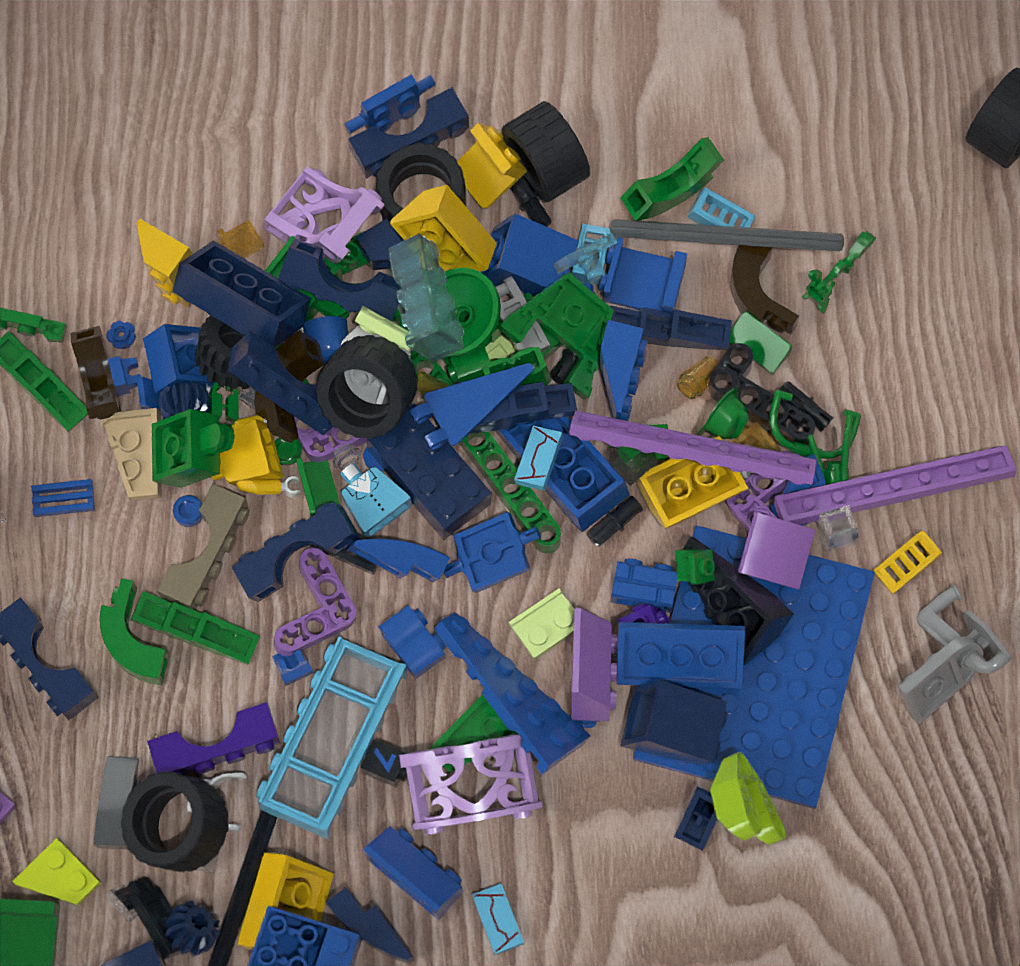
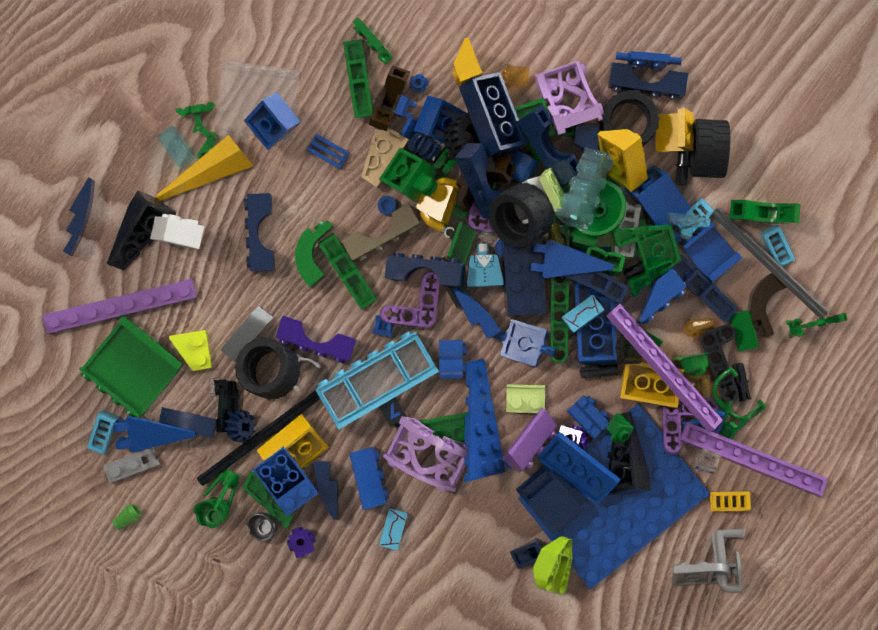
camera: 30 degrees right, 15 degrees up
medium lavender slope [738,512,815,589] -> none

